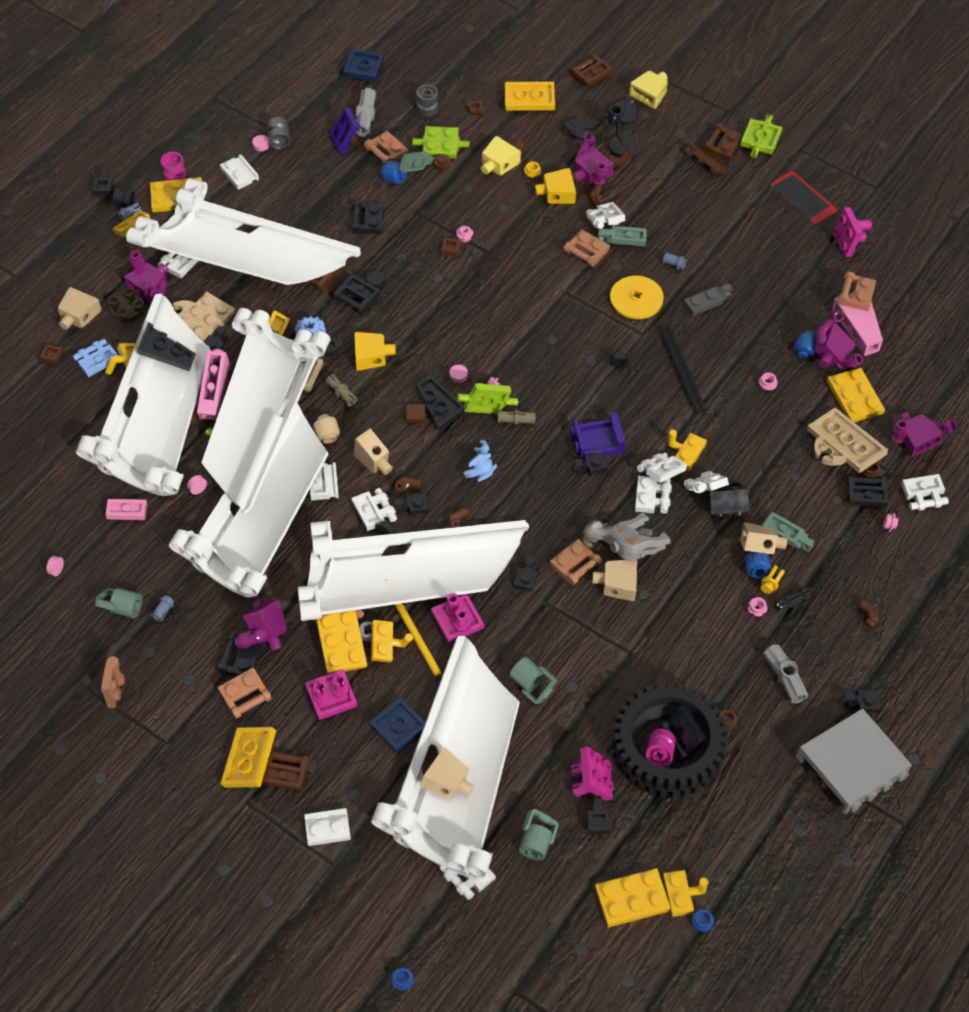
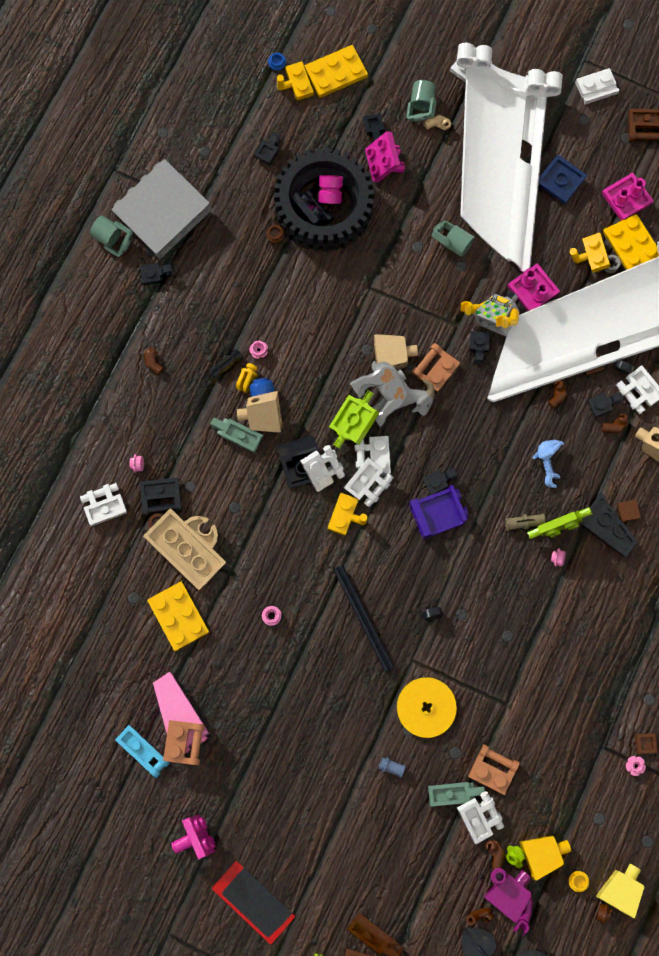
camera: 170 degrees right, 20 degrees up
yellow bar [384,579,442,678] -> none
tan torso [419,748,474,799] -> none
bright pink tile [449,365,468,383] -> none
dark grey hinge [684,284,733,316] -> none
light grey piece [763,644,808,704] -> none
blue head [794,331,816,359] -> none
magenta torso [814,310,863,369] -> none
magenta torso [892,412,957,458] -> none
none -> sand green piece [90,215,133,257]
none -> medium azure plate [115,725,170,778]
none -> black plate [254,131,281,165]
none -> lime plate [329,390,379,449]
none -> tan arm [424,115,451,130]
none -> torso [460,291,519,336]
none -> lime plate [505,846,526,868]

